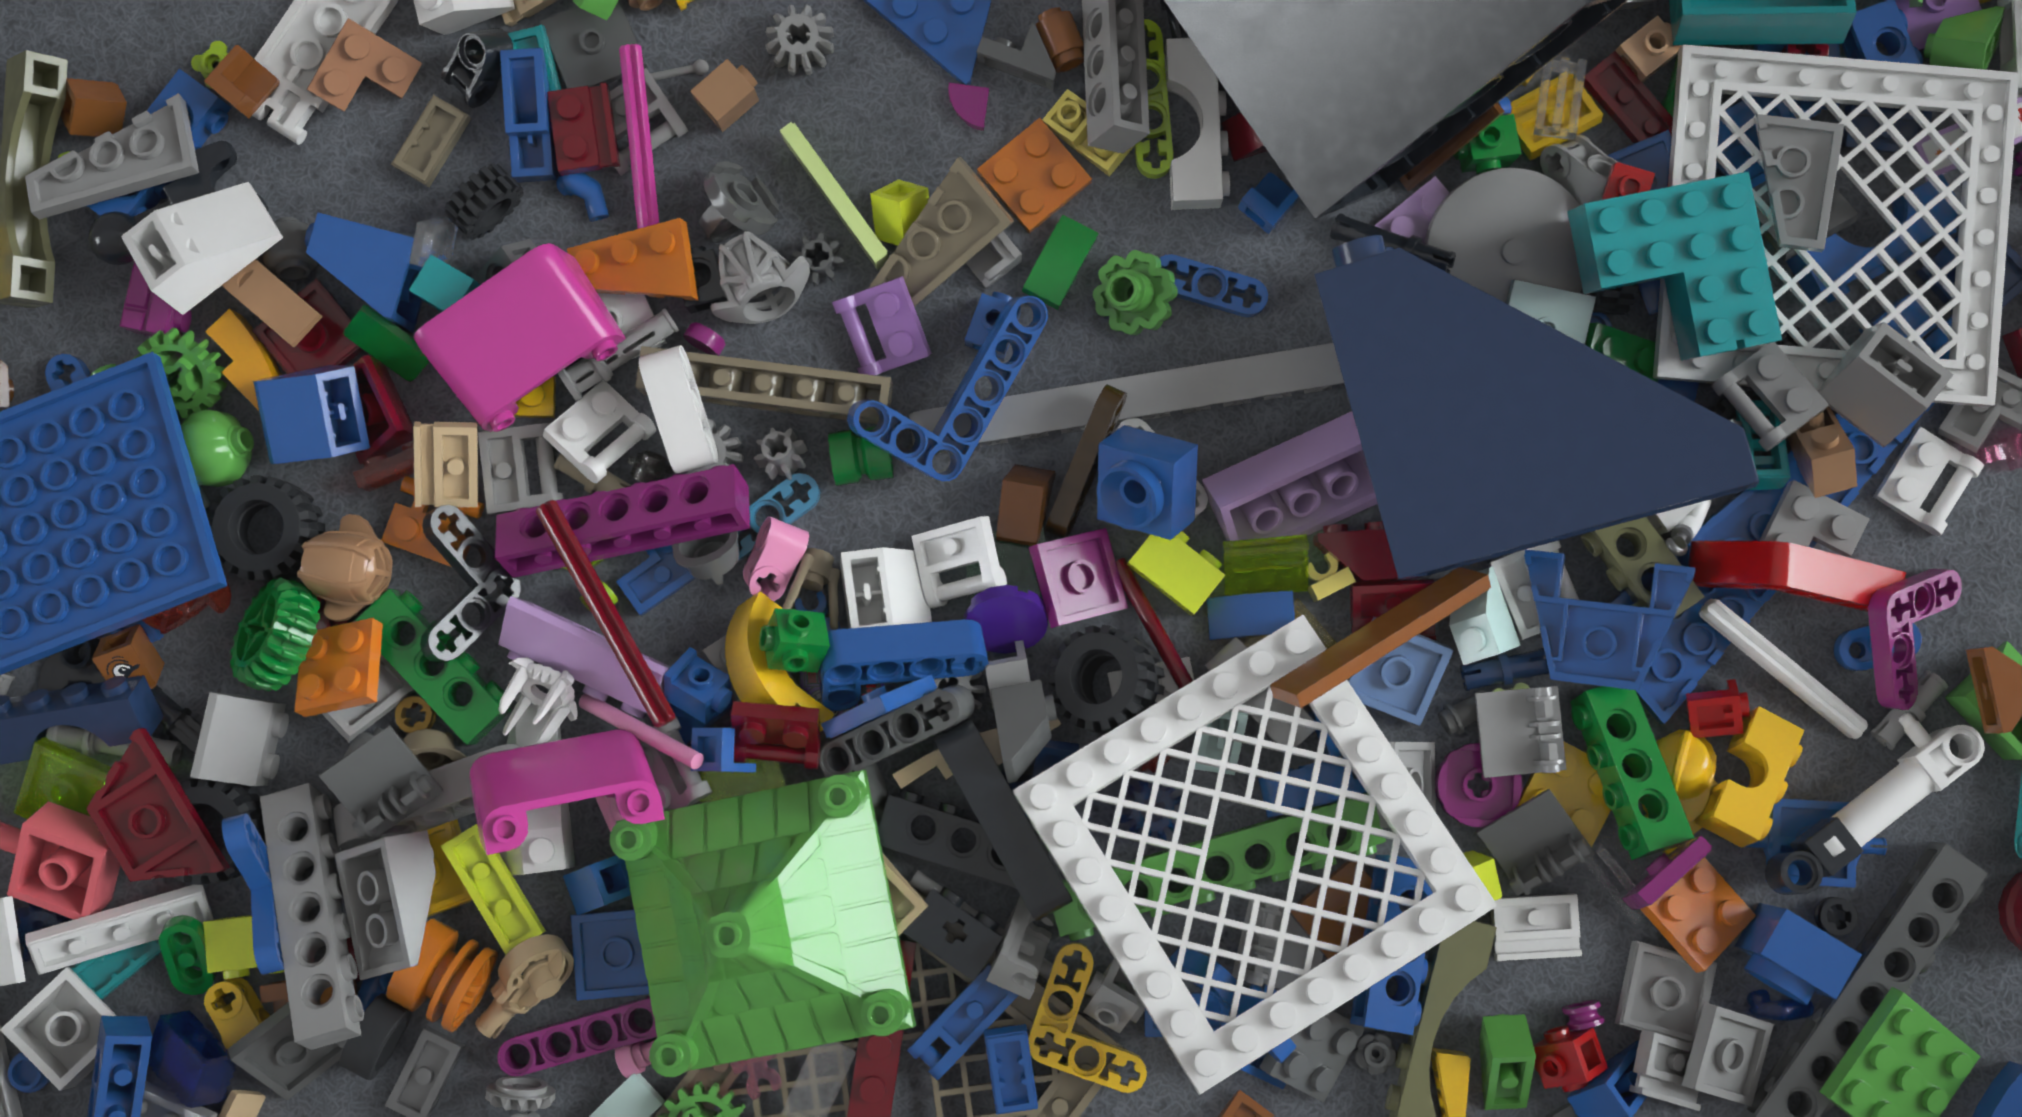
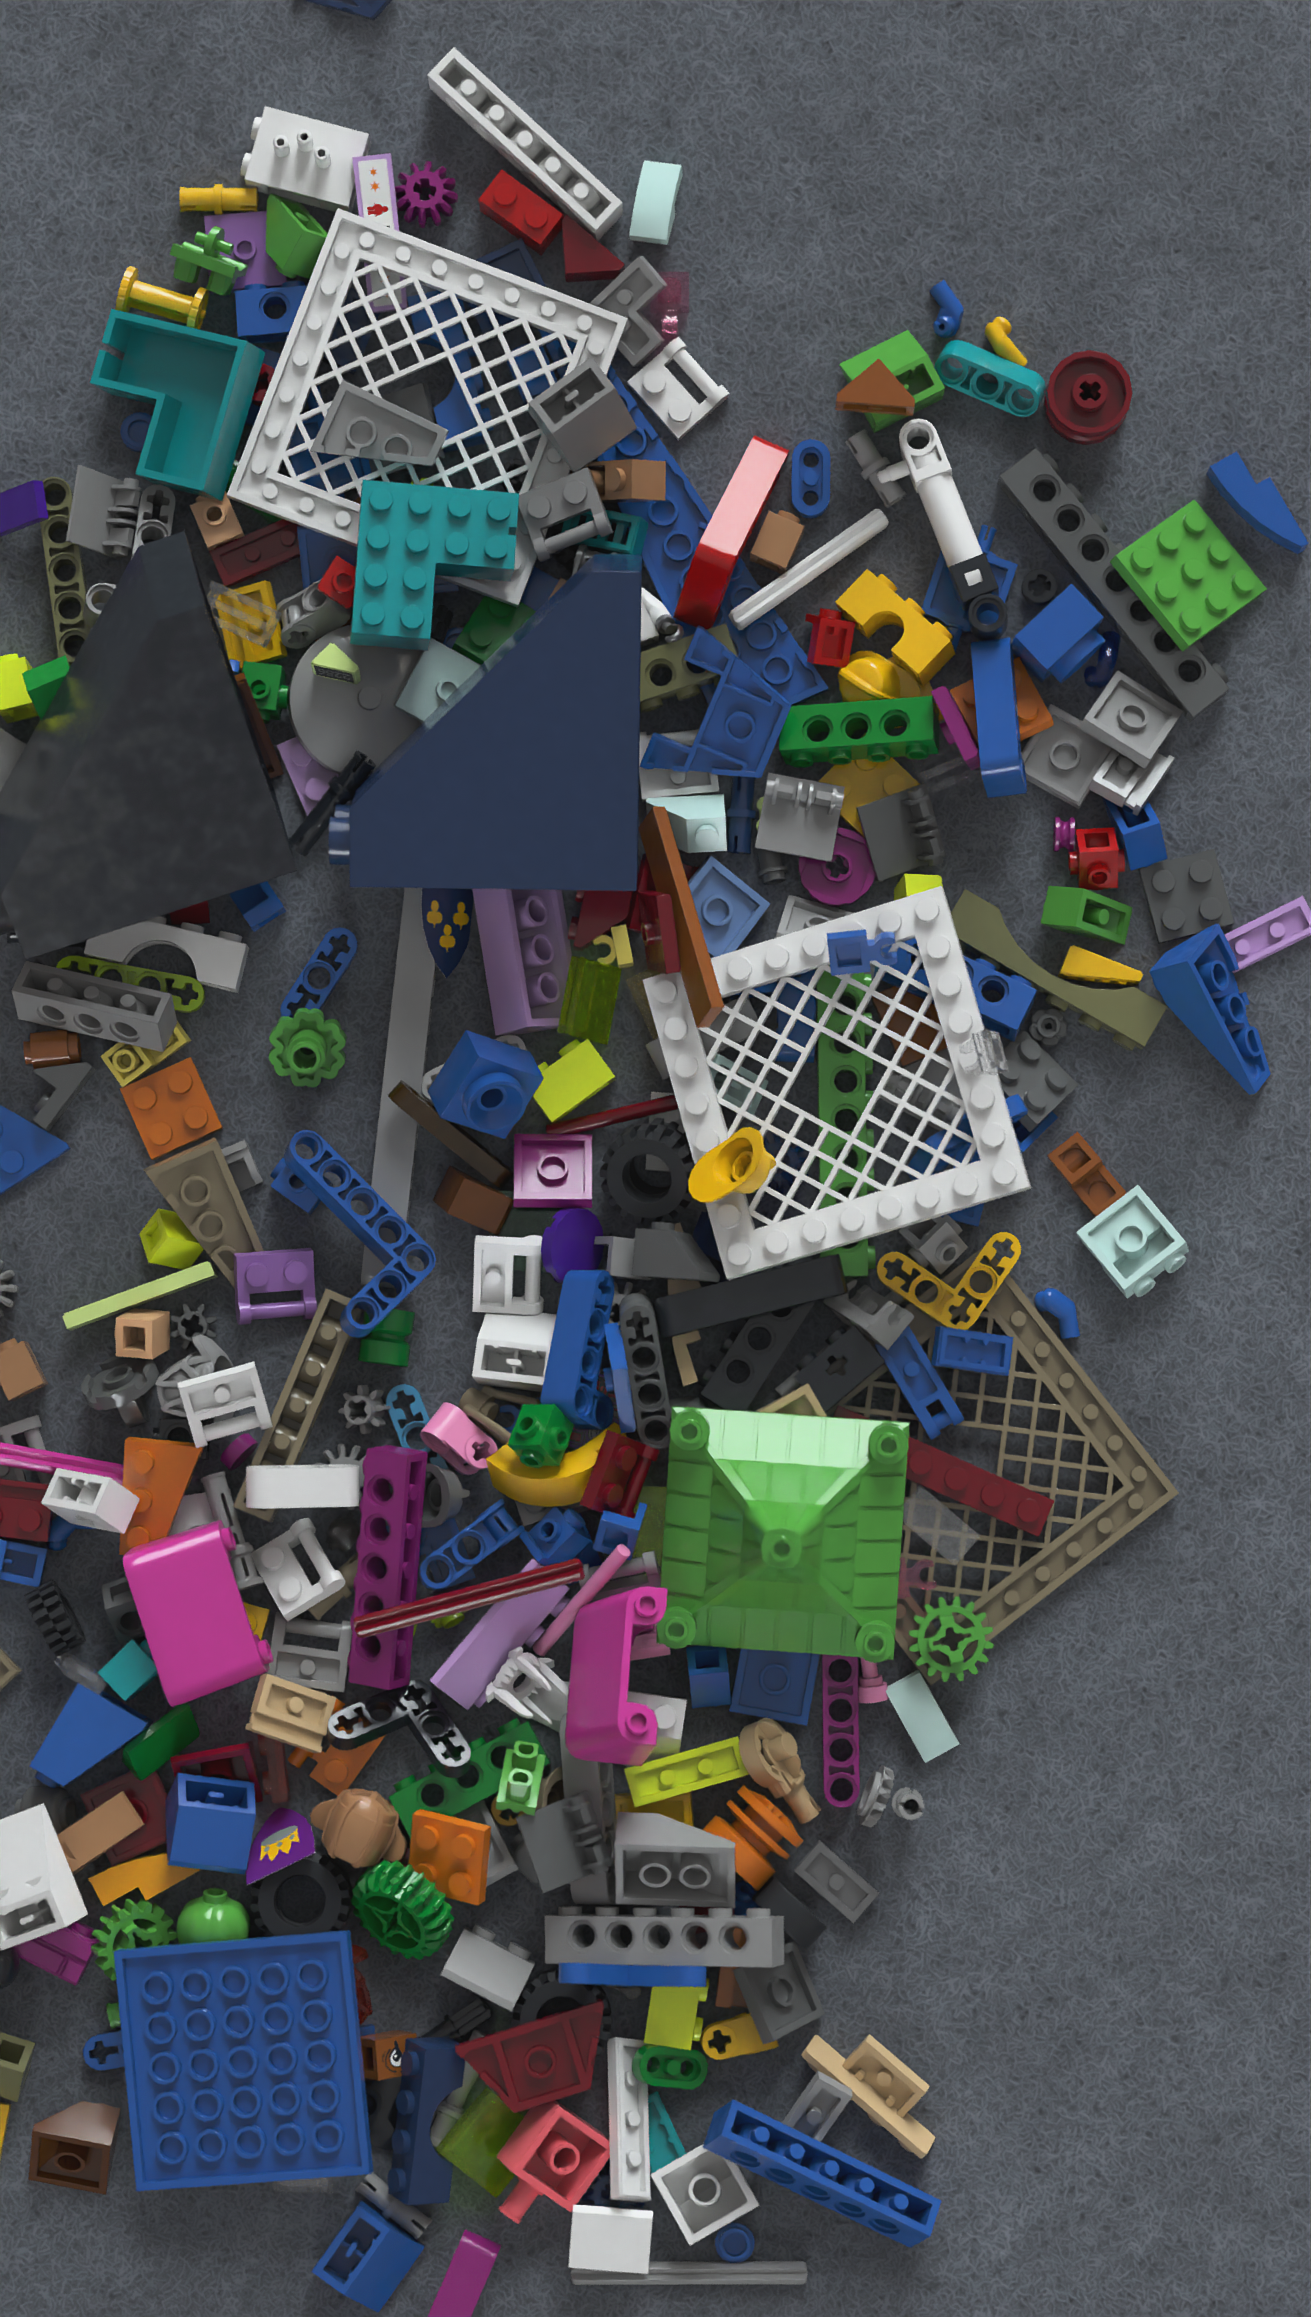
camera: 75 degrees left, 0 degrees up
clear blue brick [148,1010,237,1108] -> none
magenta tile [948,83,989,131] -> none
green slope [1022,215,1099,310] -> none
blue slope [1206,591,1295,640] -> none
white plate [1490,893,1582,961] -> none
light grey plate [1759,480,1870,557] -> none
magenta beam [1868,568,1962,710] -> none
none -> white brick [41,1468,140,1534]
none -> light nougat brick [114,1308,170,1359]
none -> white plate [178,1362,273,1448]
none -> dark purple sticker [246,1807,315,1885]
none -> yellowish green slope [311,643,361,684]
none -> blue piece [419,1498,526,1590]
none -> dark blue sticker [421,888,474,979]
none -> bright green hips [495,1741,546,1816]
none -> dark red plate [637,890,681,974]
none -> yellow piece [688,1127,776,1203]
none -> medium nougat brick [750,510,805,574]
none -> blue plate [827,929,898,976]
none -> clear tile [959,1029,1009,1075]
none -> blue beam [971,637,1027,798]

